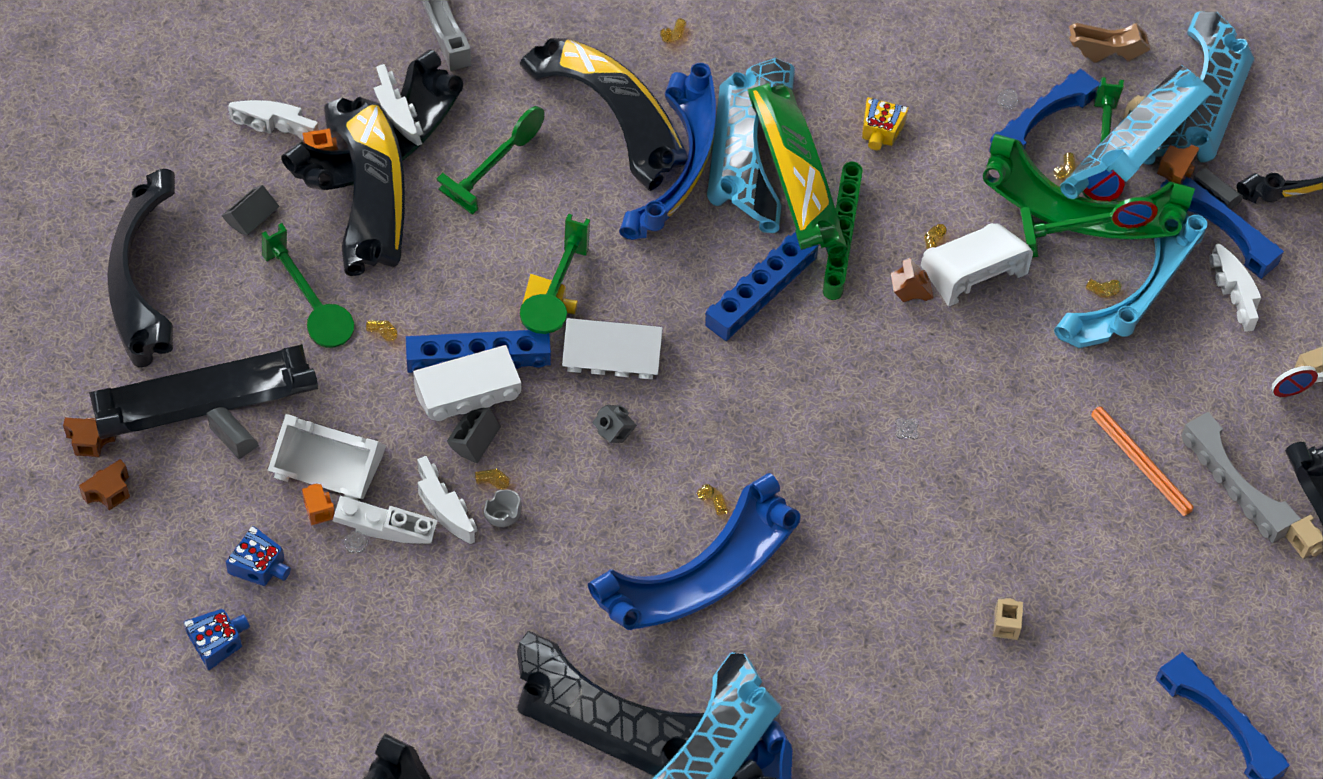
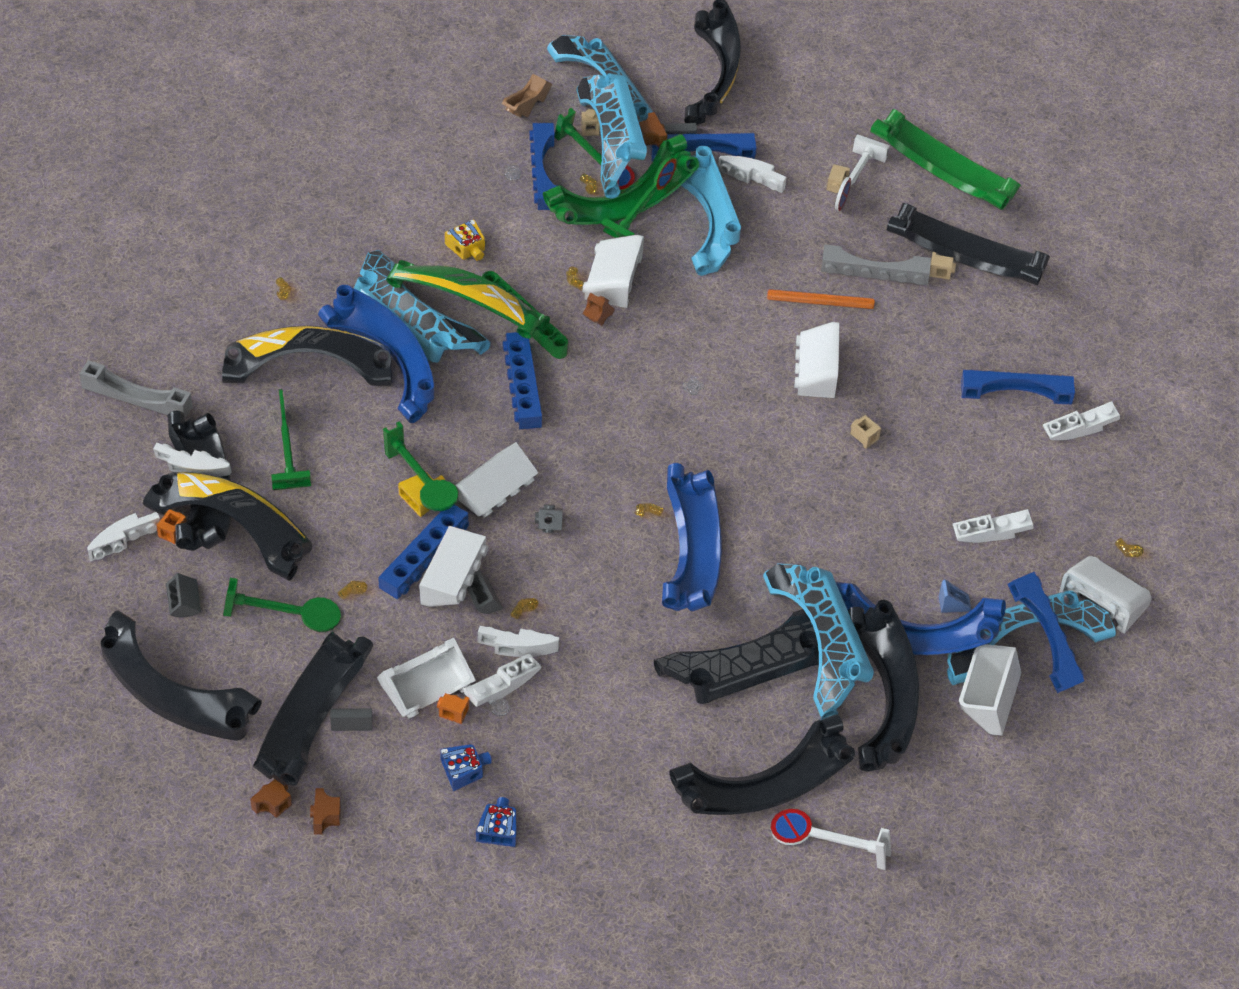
camera: 50 degrees left, 5 degrees down
light grey hair [484,490,522,528] -> none
clear yellow arm [1085,278,1122,298] -> none
none -> white windscreen [794,322,839,398]

